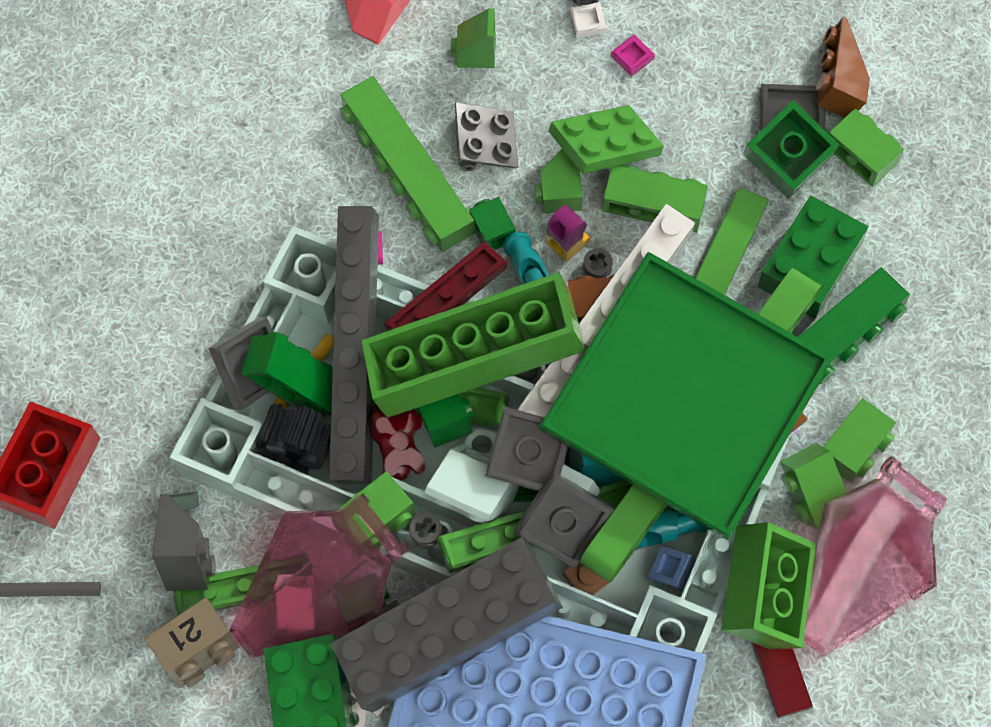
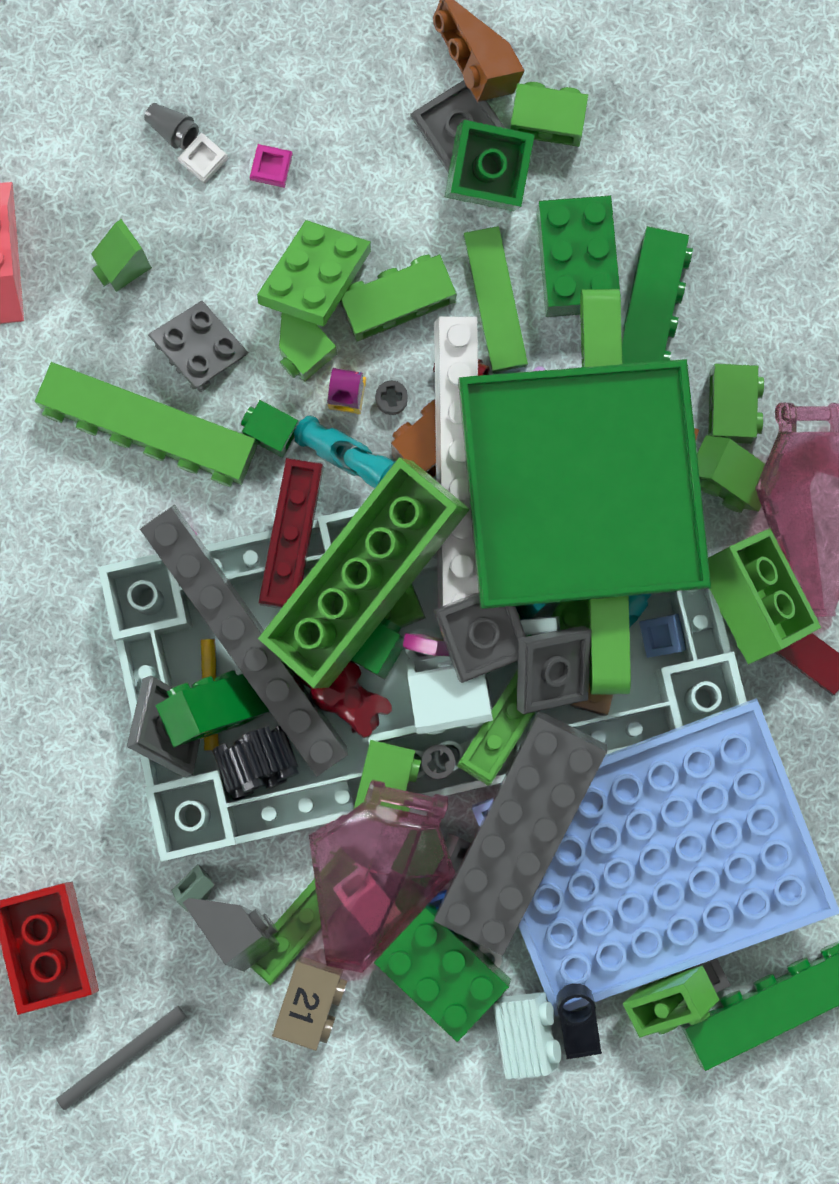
camera: 40 degrees left, 15 degrees up
none -> dark pink tile [403,633,450,656]

